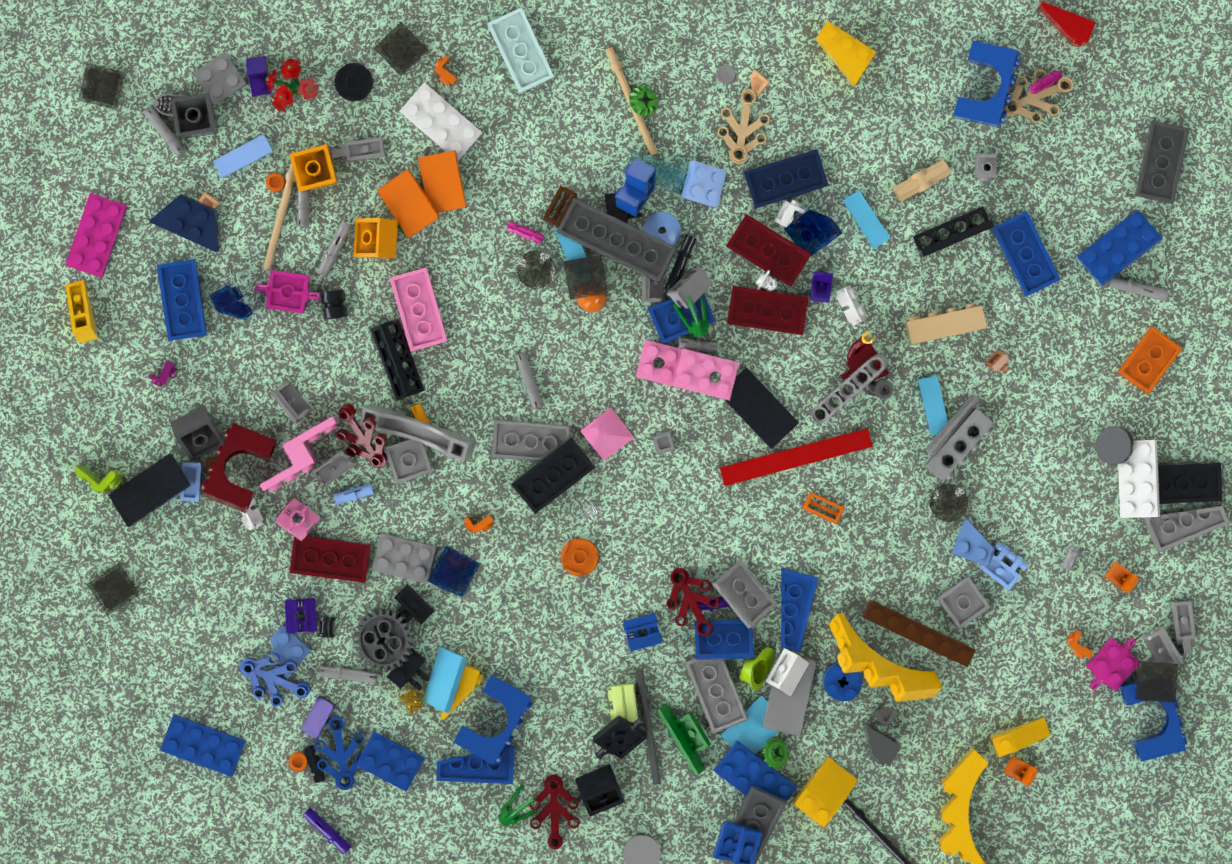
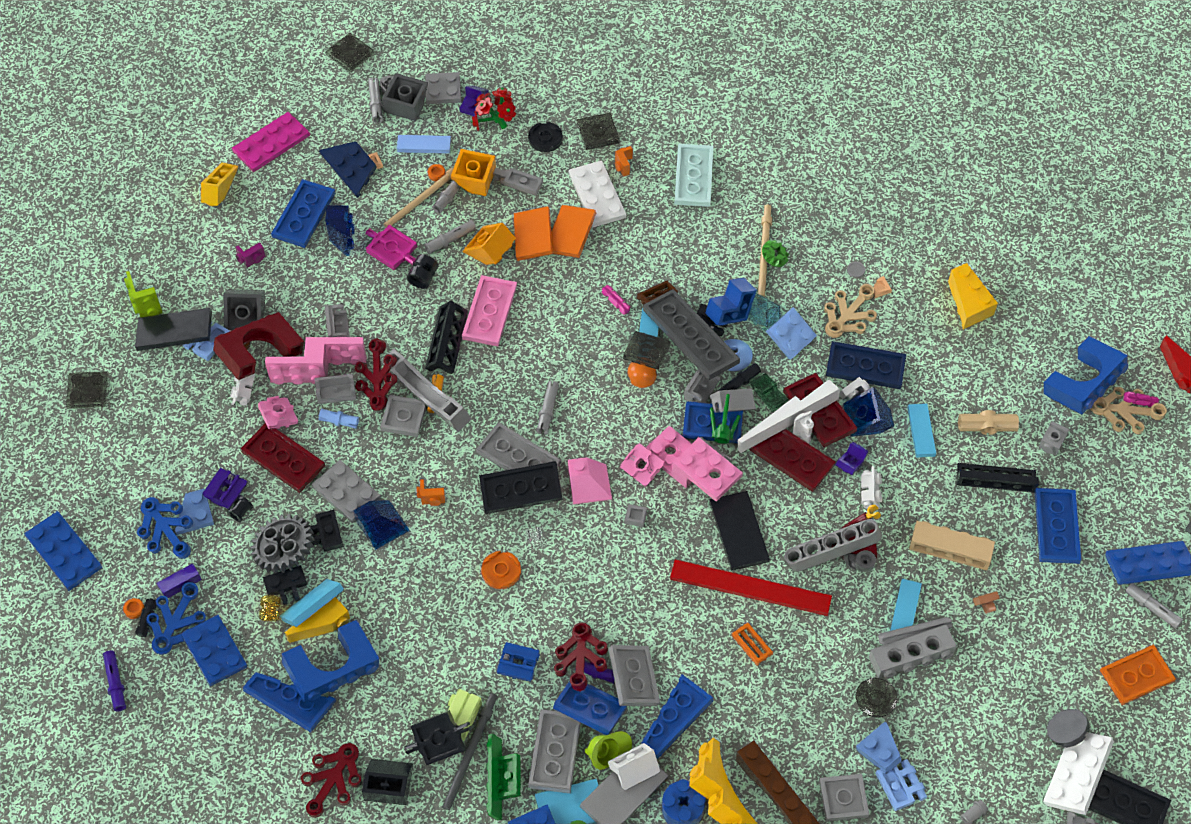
camera: 30 degrees right, 30 degrees down
light grey pin [318,665,377,684] -> none
green plant [497,784,538,828] -> none
clear smoke dish [517,250,555,289] -> none
none -> bright pink piece [620,443,665,487]
none -> white slope [738,380,840,453]
none -> clear green slope [750,373,789,413]

